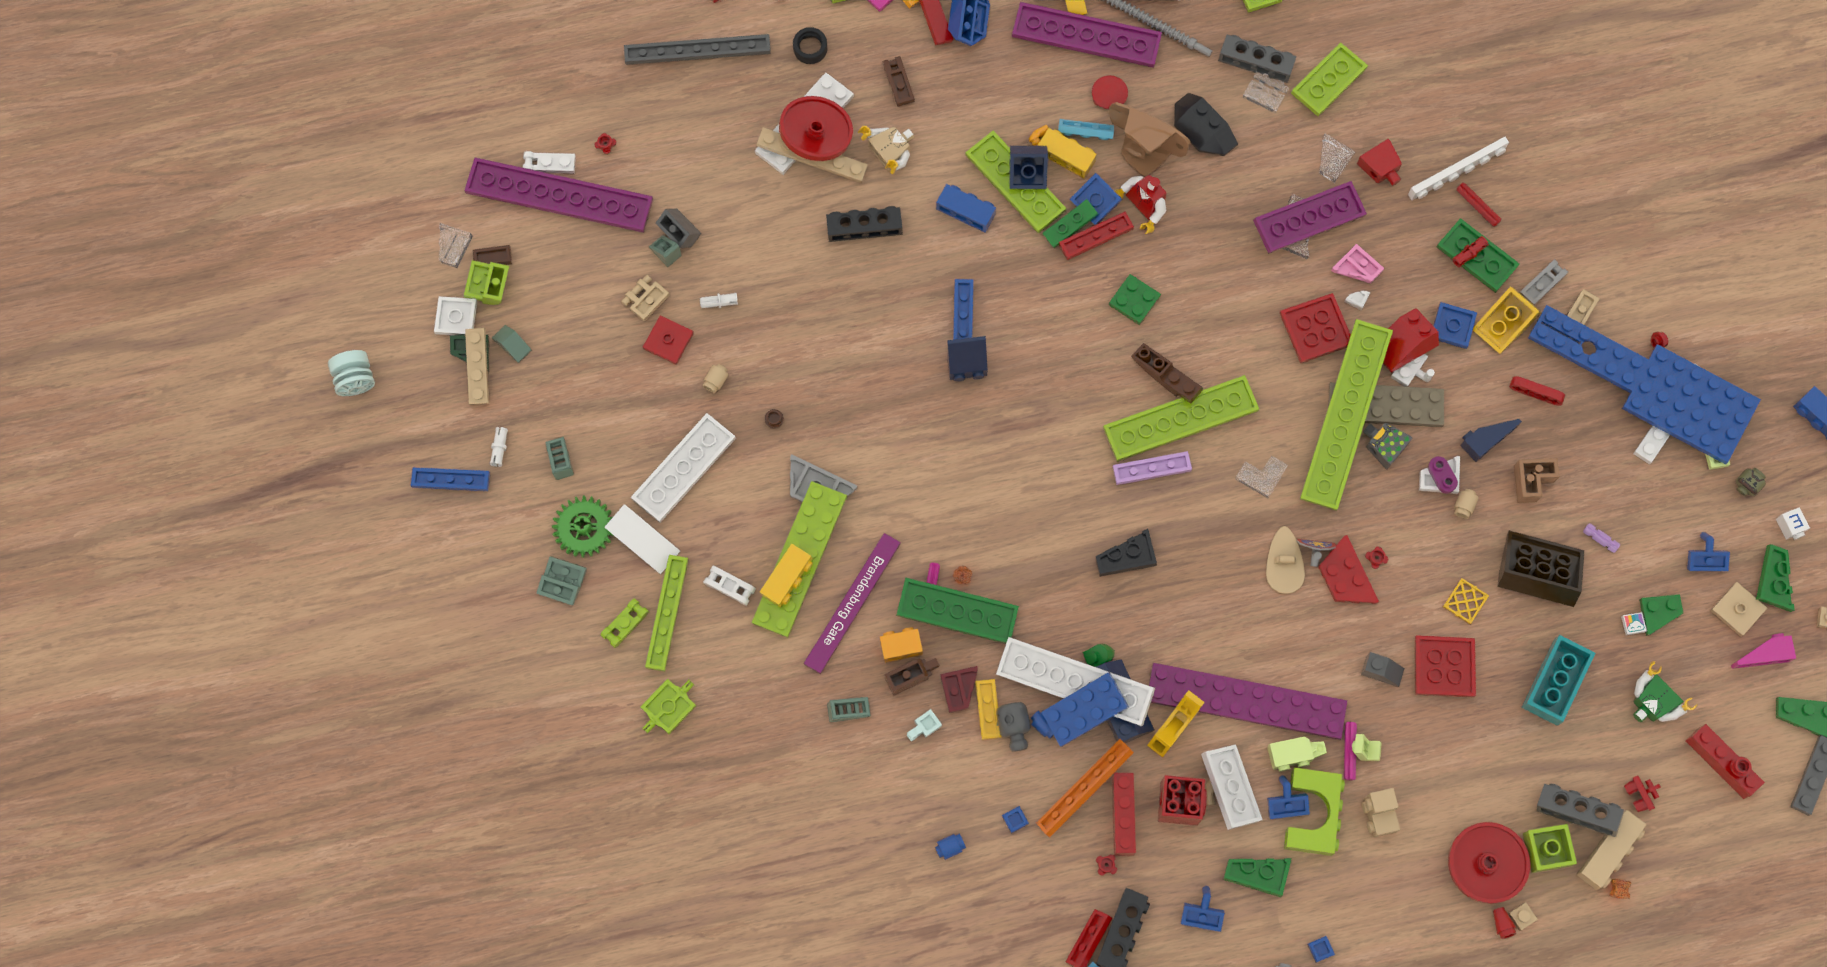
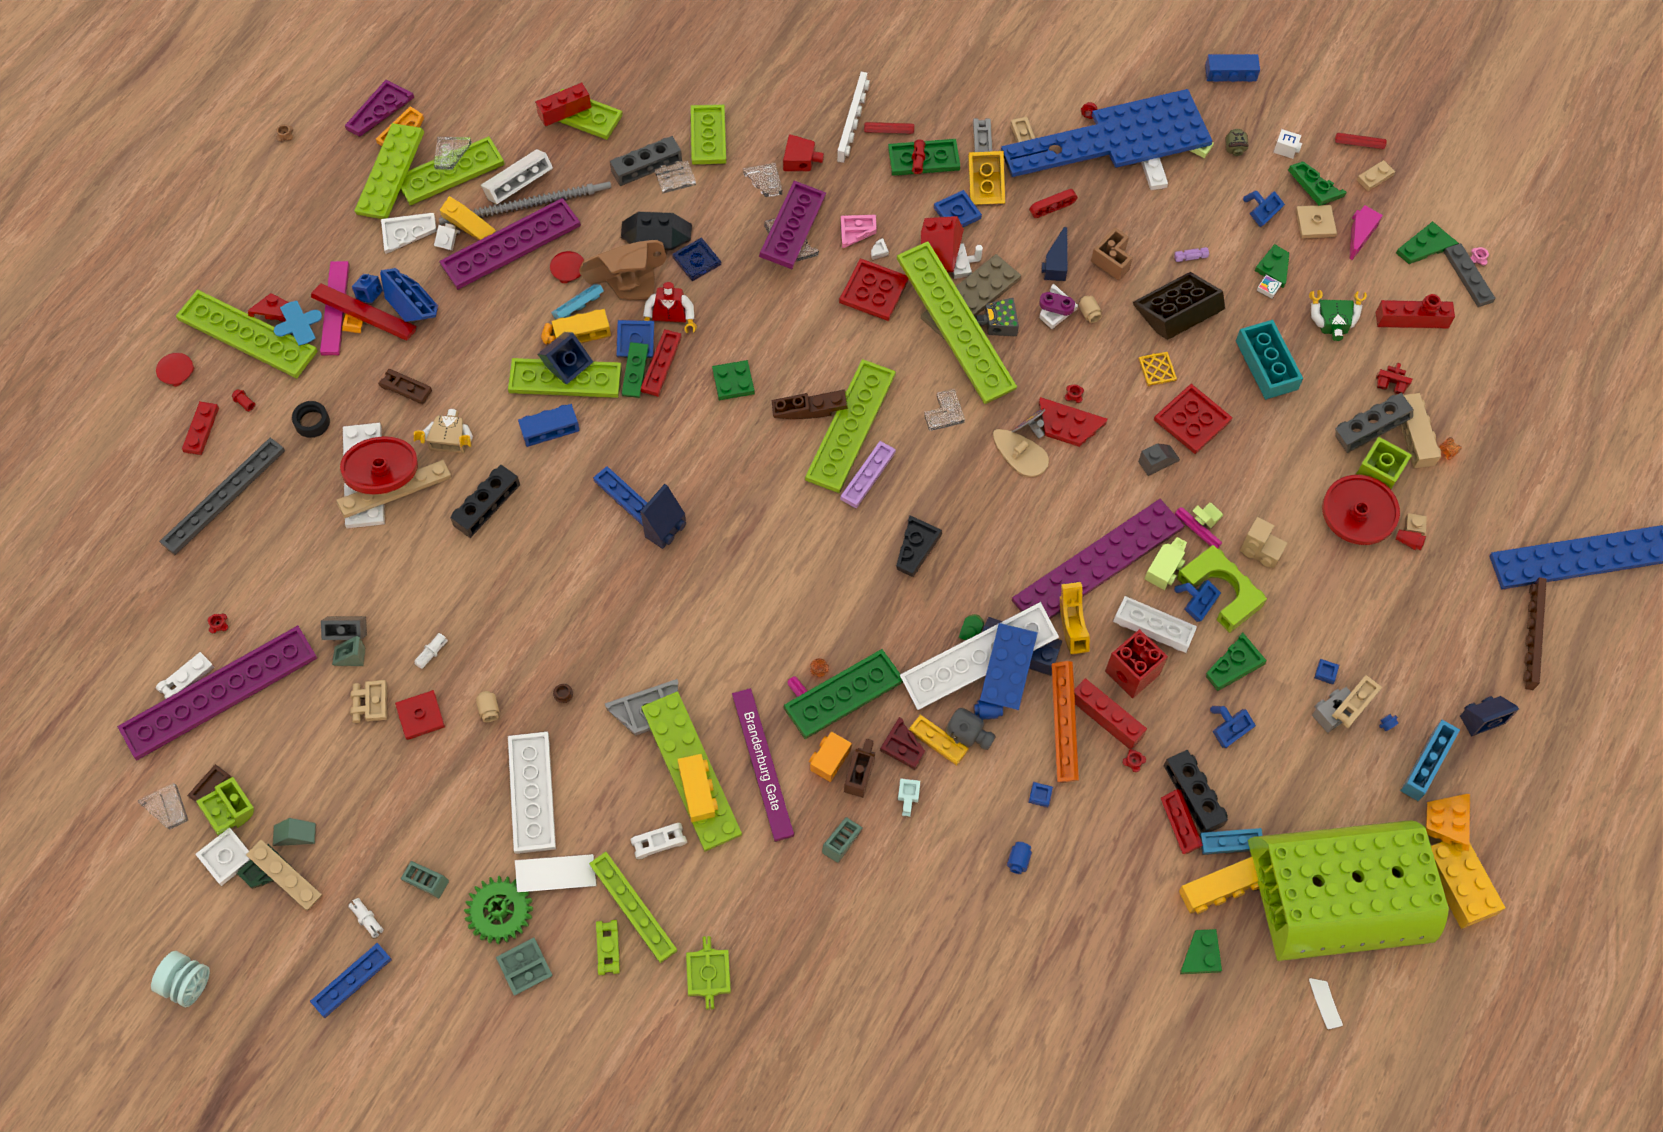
camera: 50 degrees left, 10 degrees down
none -> clear blue tile [672,237,721,281]

